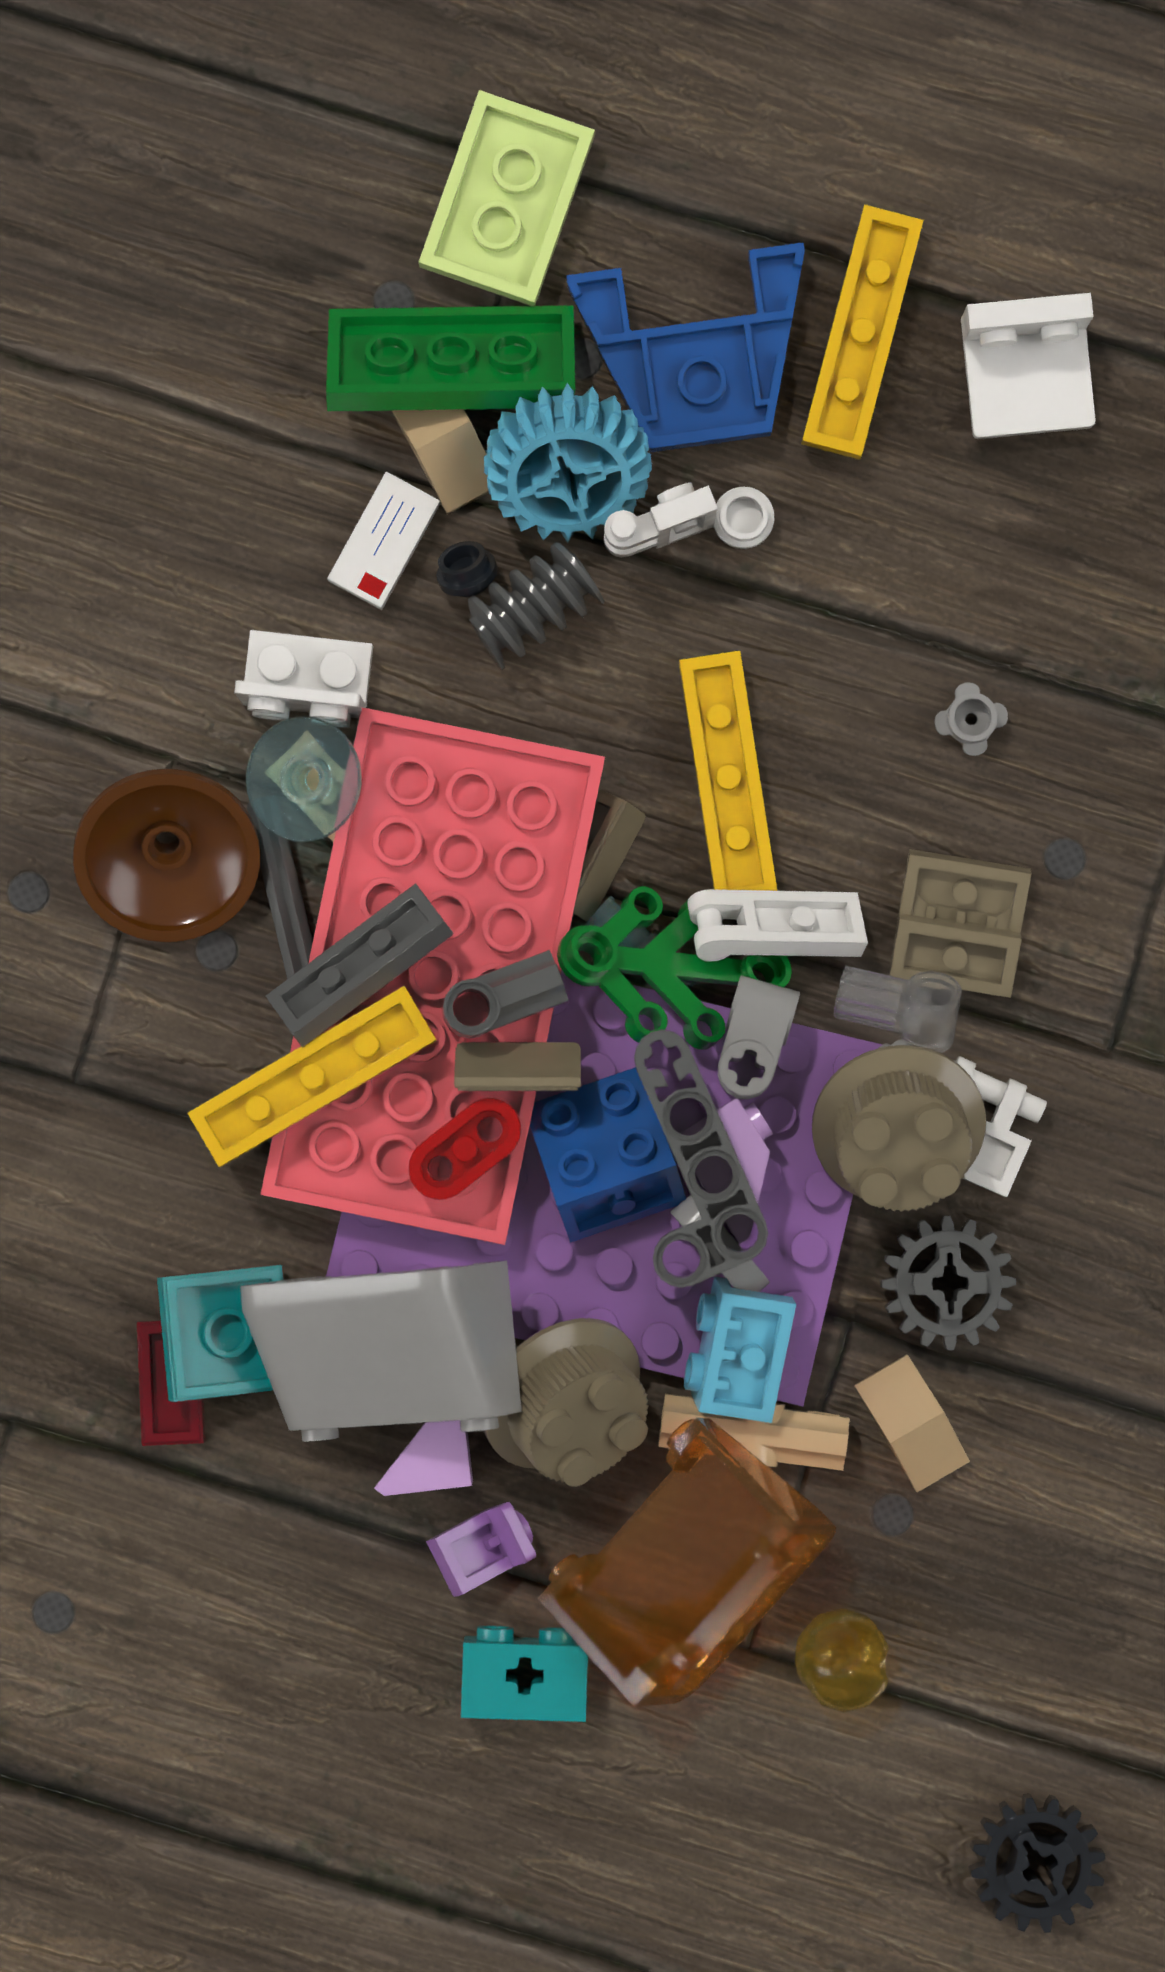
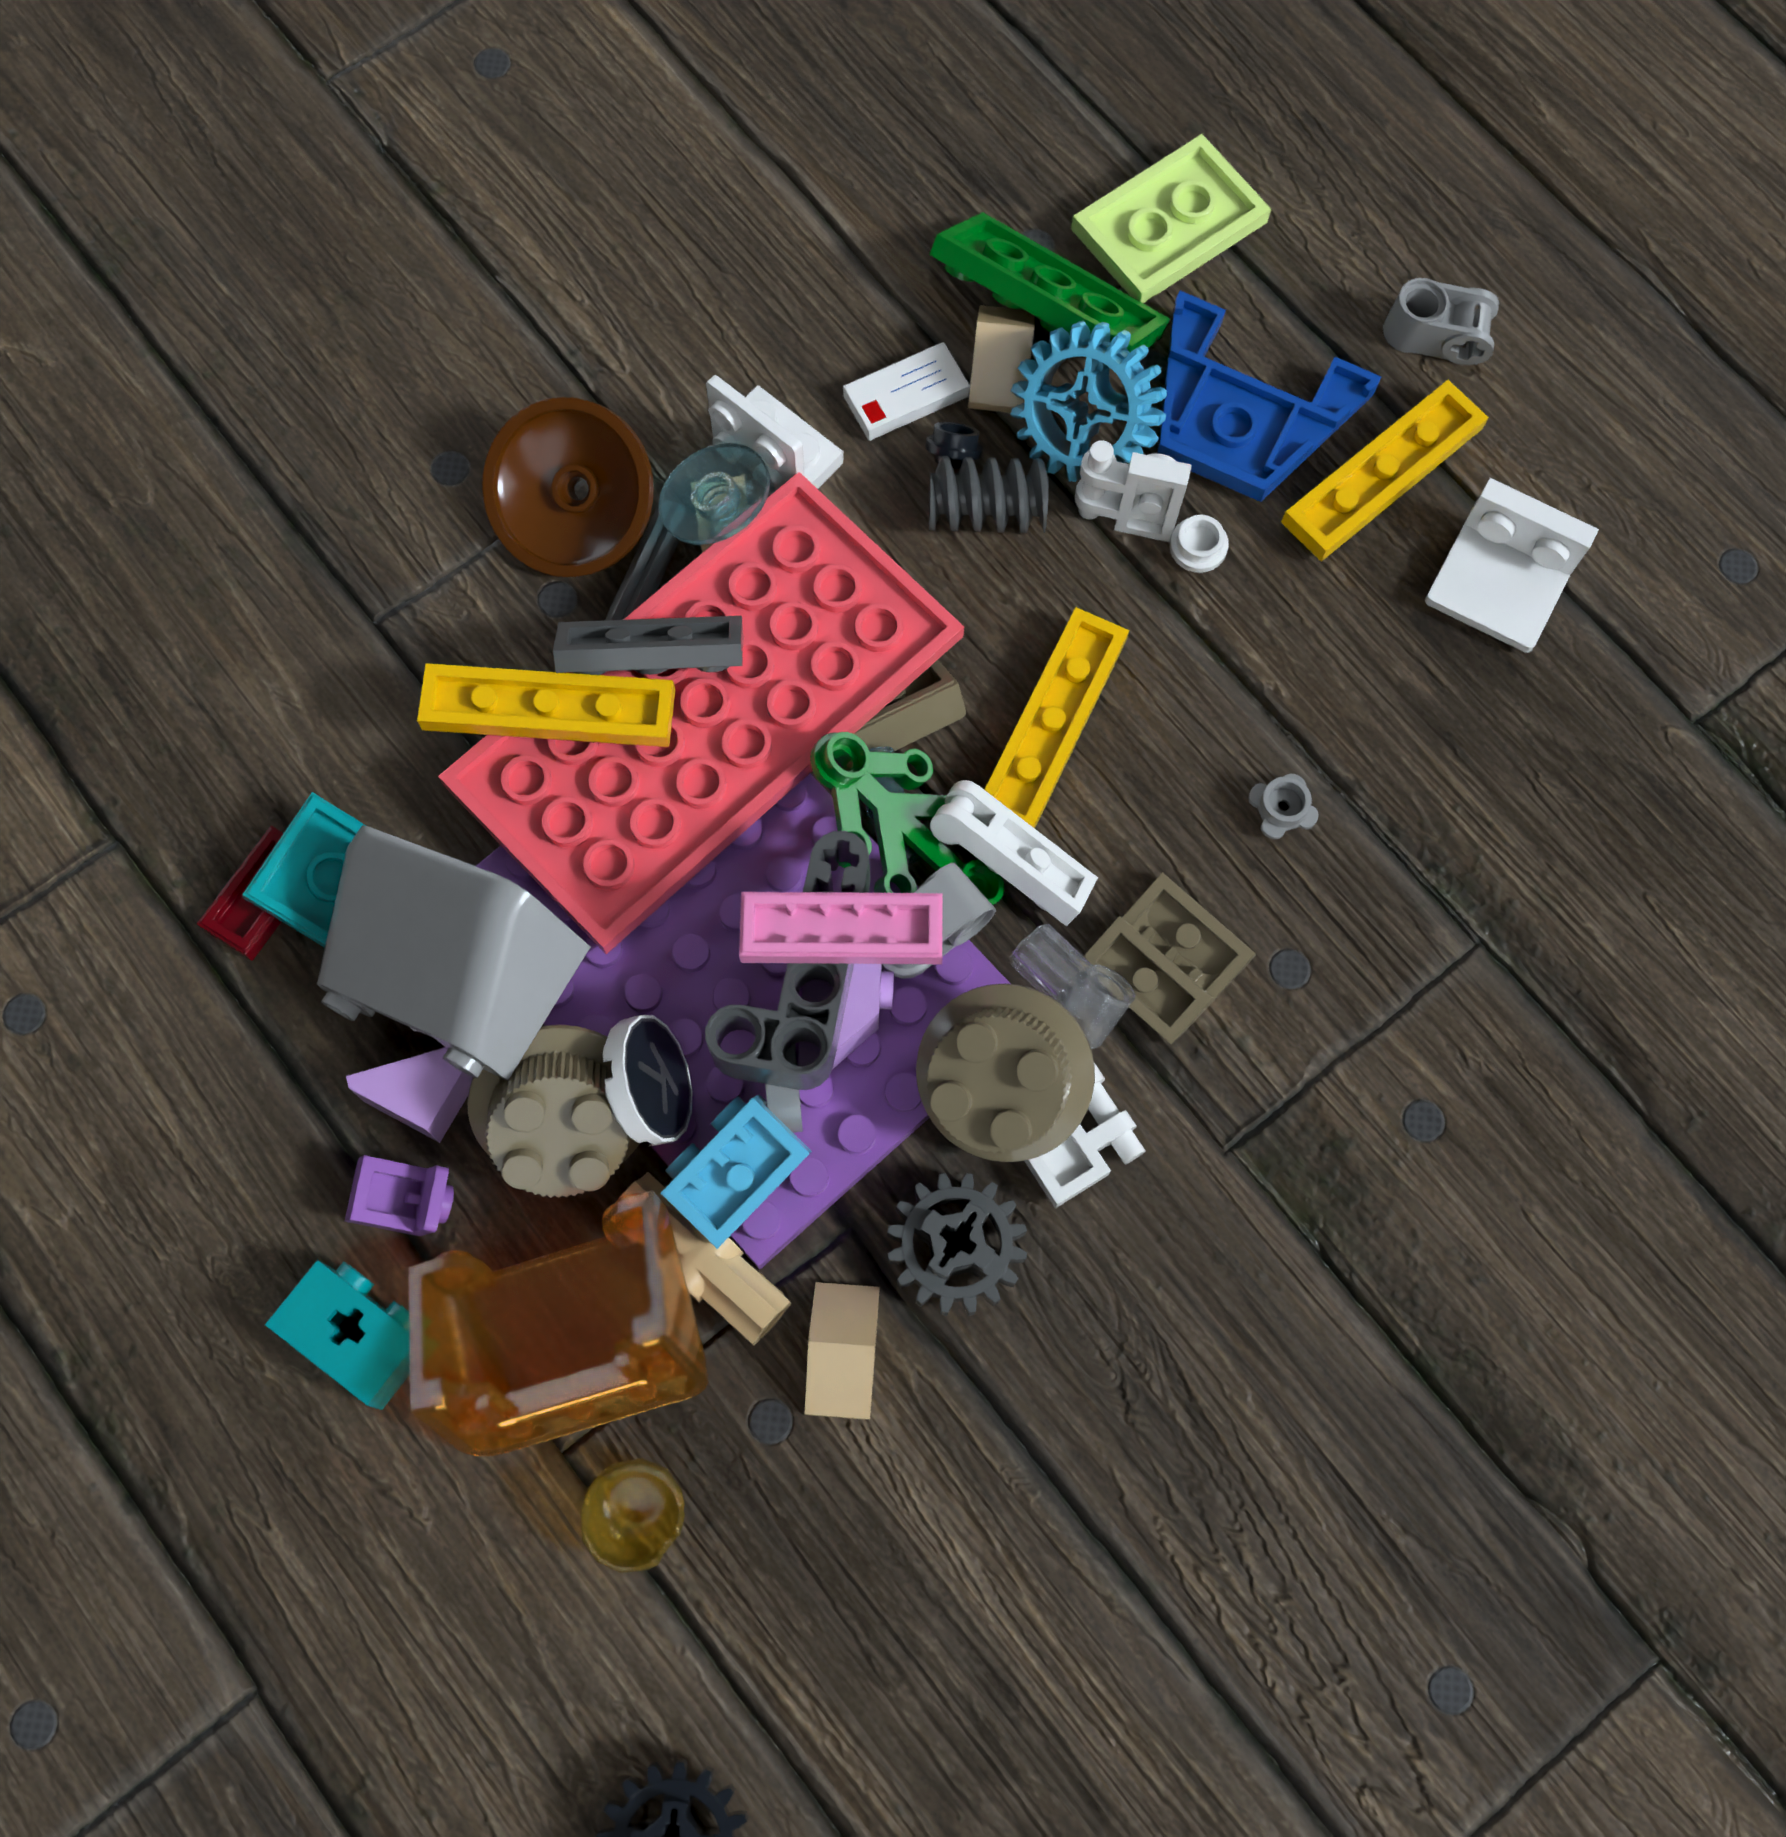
camera: 35 degrees right, 15 degrees down
red plate [409,1098,521,1200] -> none
dark grey piece [442,950,569,1039] -> none
dark tan slope [454,1042,581,1091] -> none
blue bracket [530,1067,686,1243] -> none
none -> tile [603,1015,692,1146]
none -> bright pink plate [739,892,943,964]
none -> light grey piece [1383,278,1499,365]

